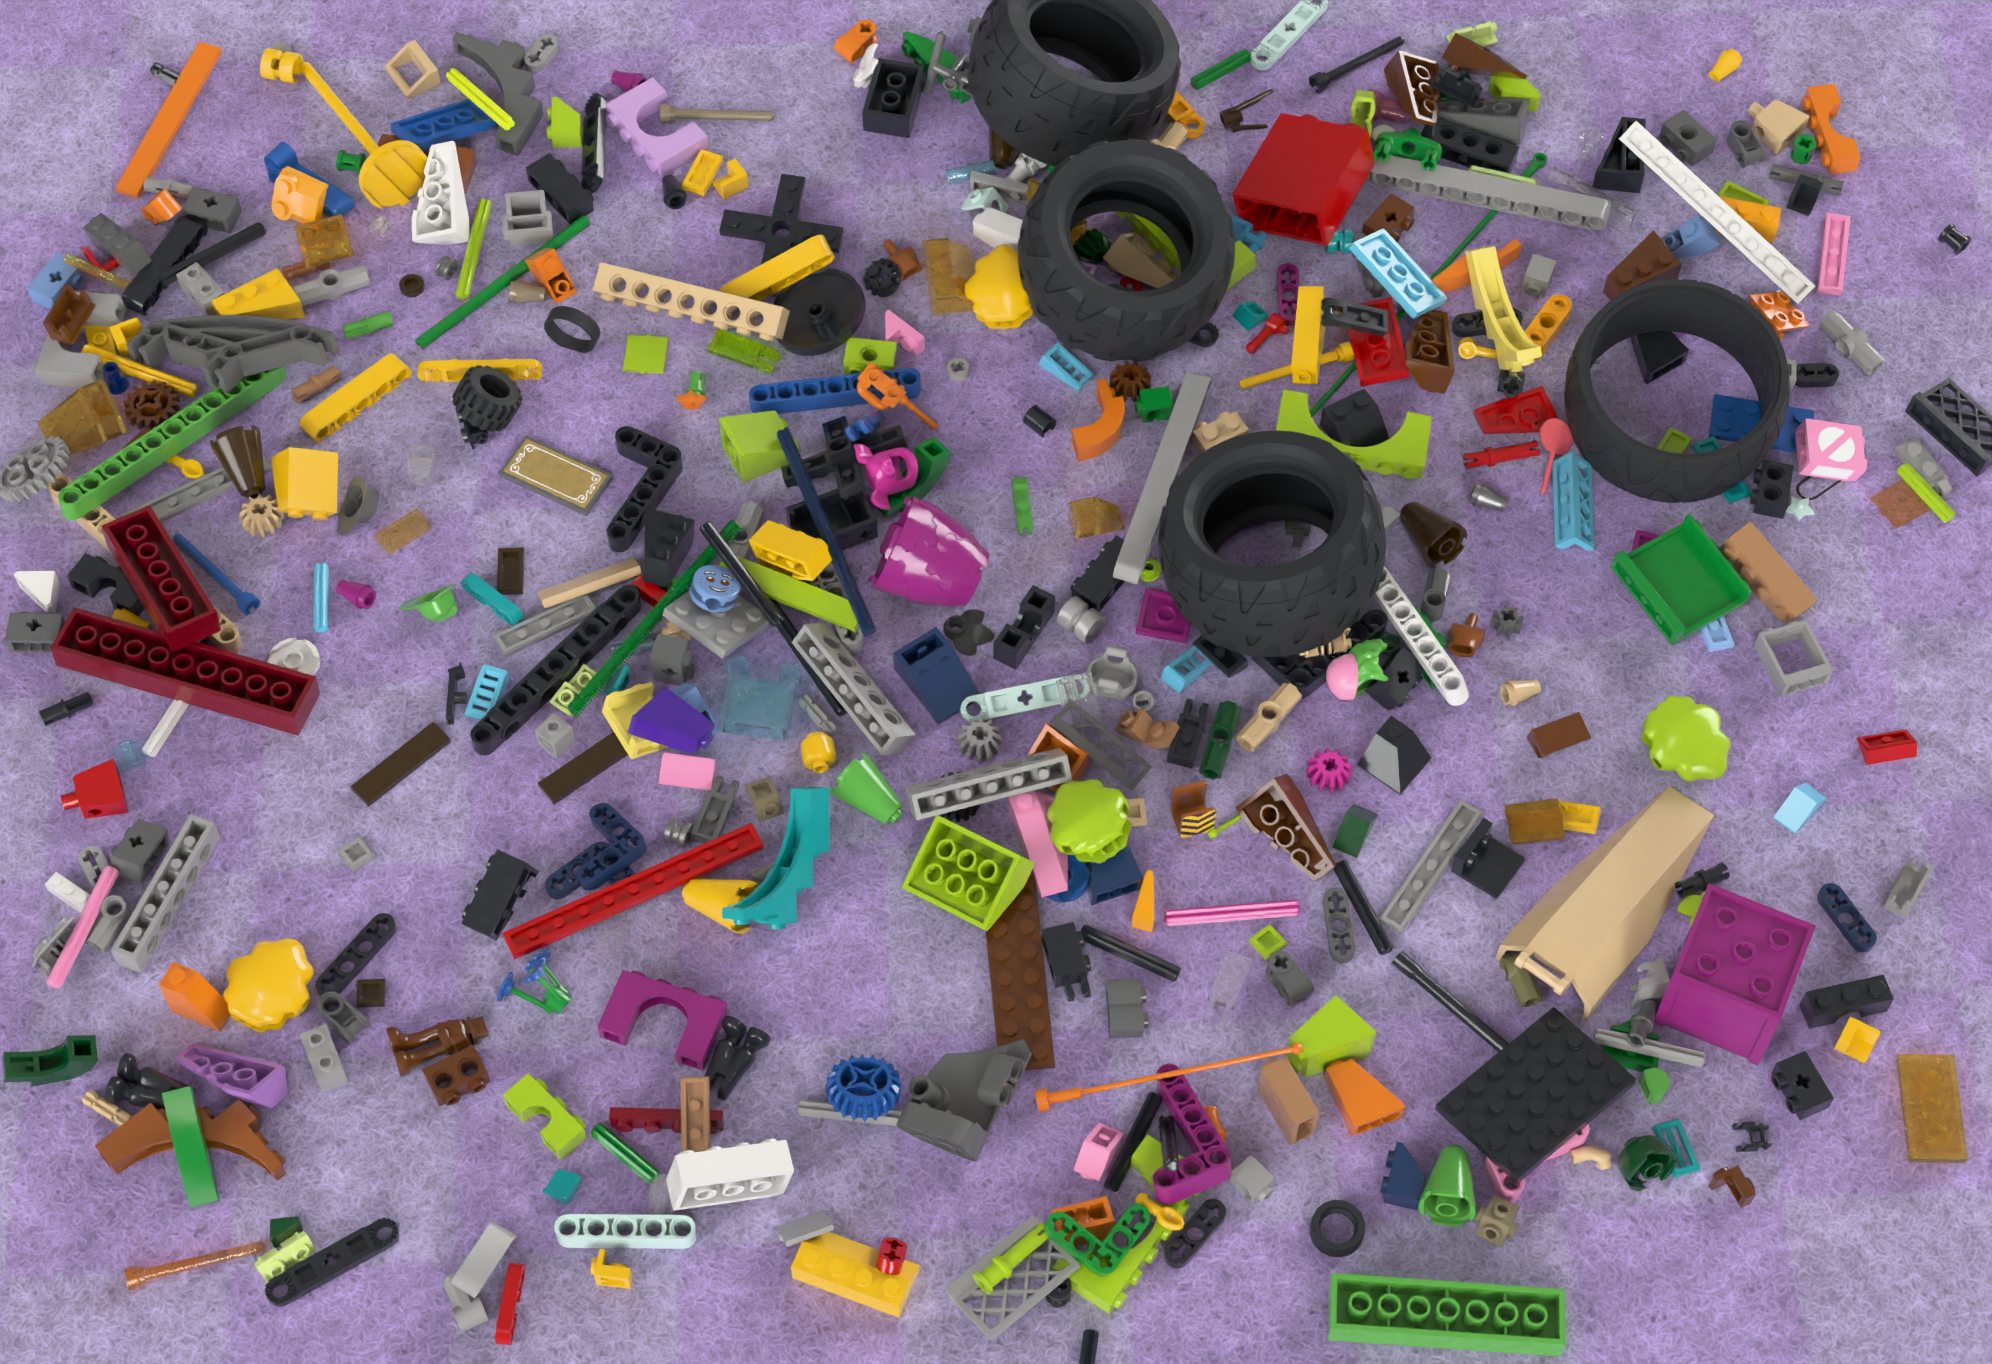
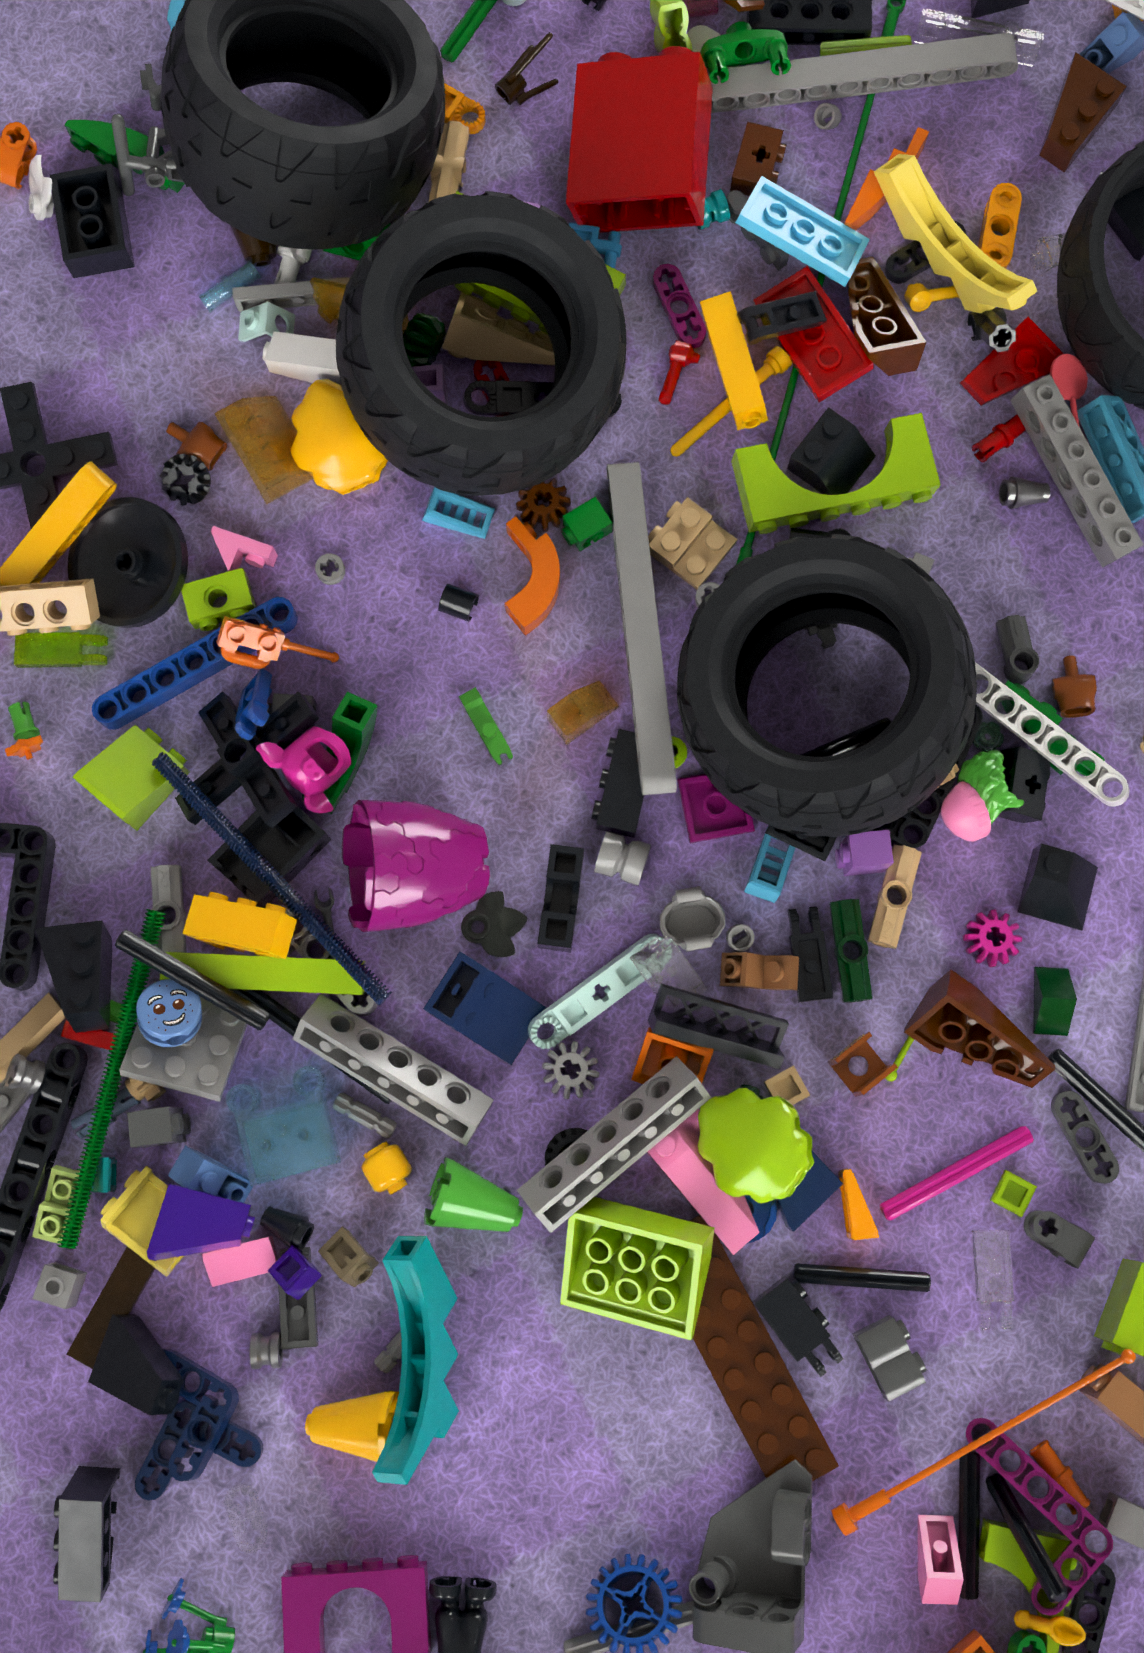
camera: 20 degrees left, 20 degrees up
red plate [502,823,764,960] -> none
teal slope [1232,301,1269,331] -> none
dark brown cone [1399,502,1468,568] -> none
dark grey gear [1490,605,1524,639] -> none
light grey brick [1522,254,1557,296] -> none
none -> flat silver wheel [5,1054,46,1094]
none -> black slope [88,1314,184,1415]
none -> black cone [260,1206,314,1249]
none -> dark purple slope [268,1245,322,1300]
none -> light grey hinge [814,103,842,130]
none -> medium lavender brick [835,830,894,876]
none -> light grey brick [1010,374,1144,568]

